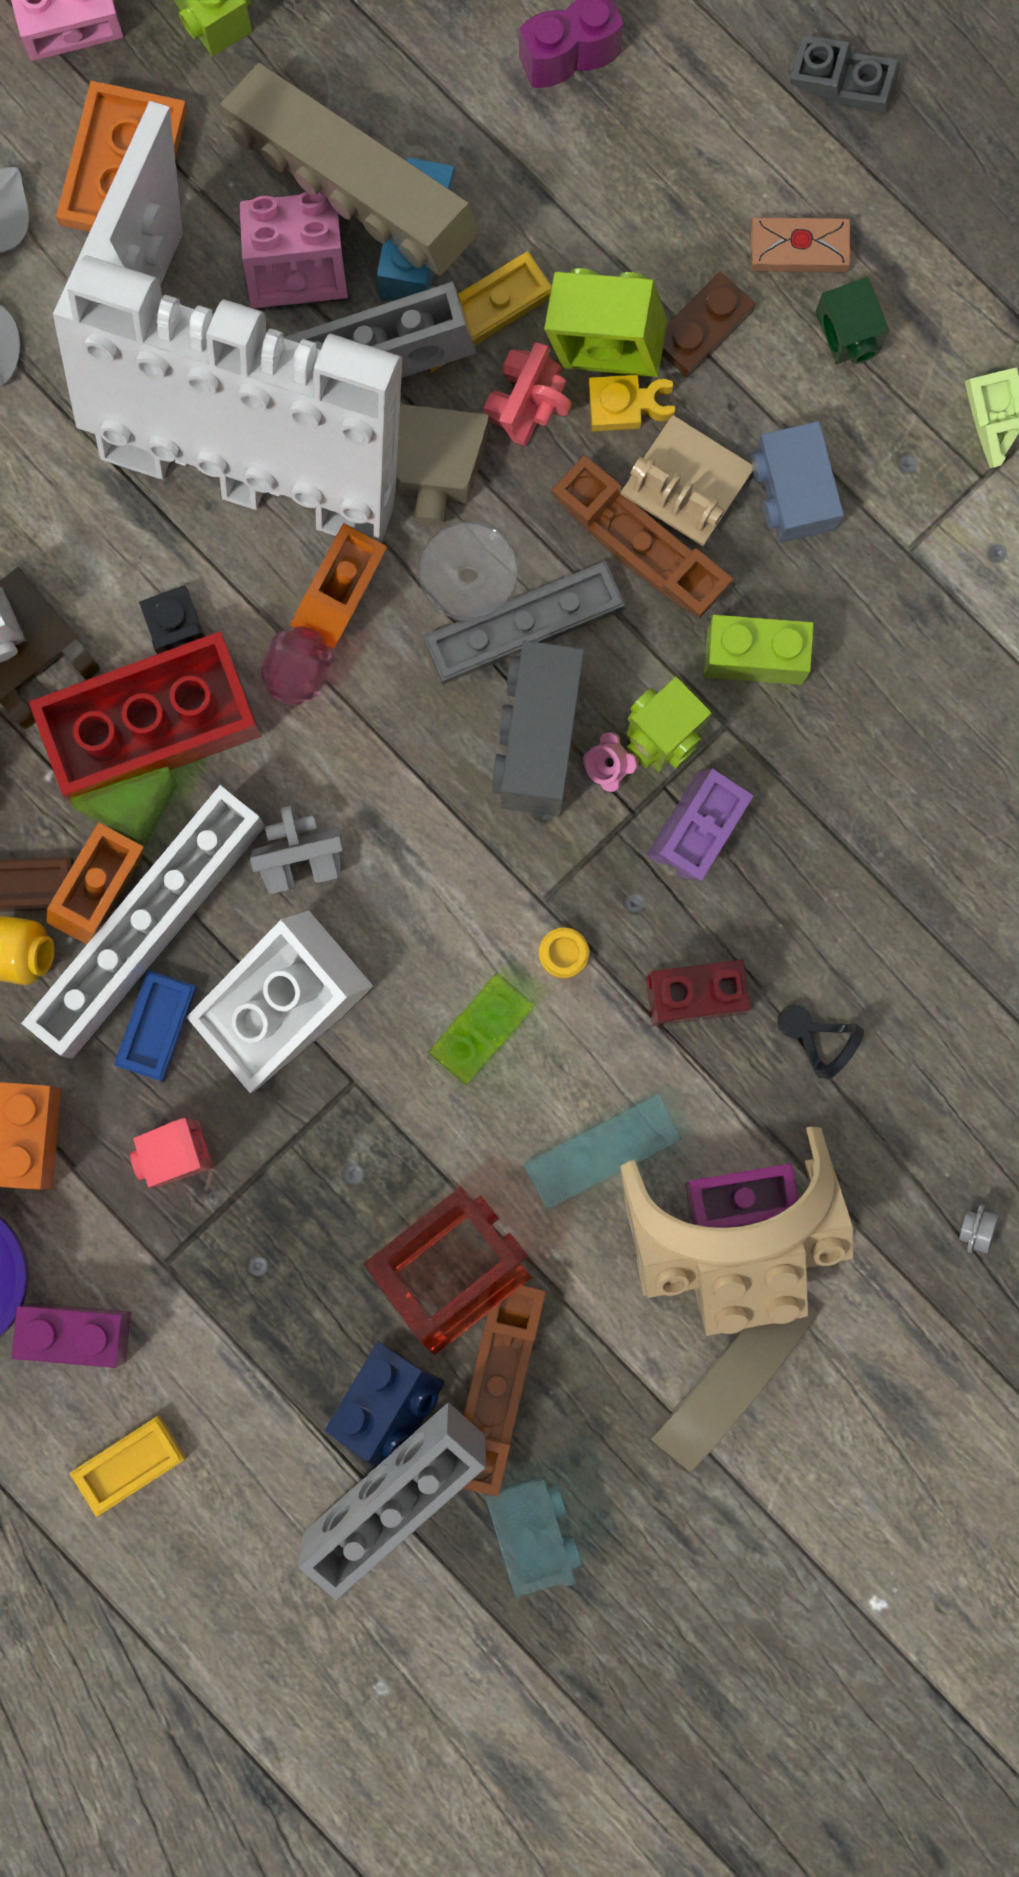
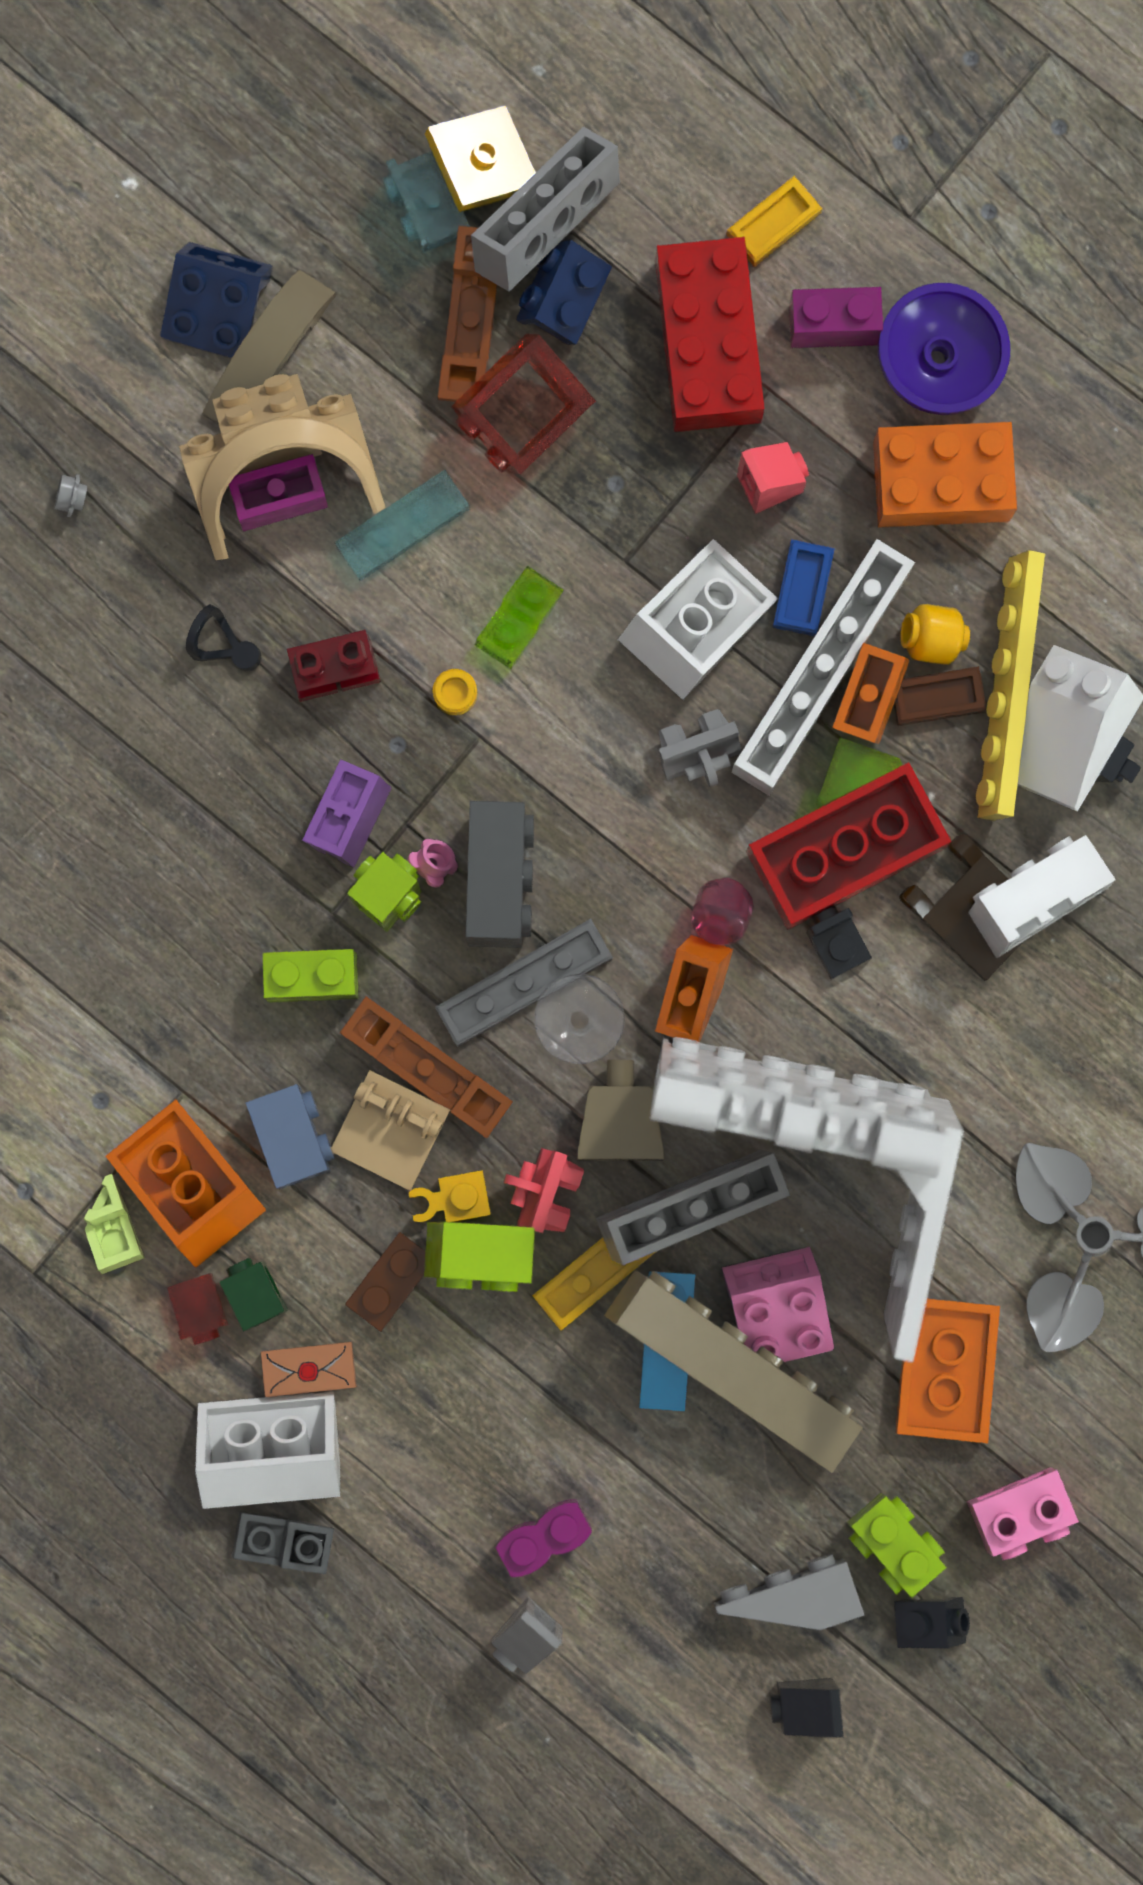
camera: 175 degrees right, 0 degrees up
none -> orange slope [105,1099,266,1268]
none -> dark blue bracket [160,242,273,358]
none -> clear red bracket [167,1273,228,1345]
none -> white slope [195,1391,340,1509]
none -> plate [425,106,535,212]
none -> red brick [655,237,765,432]

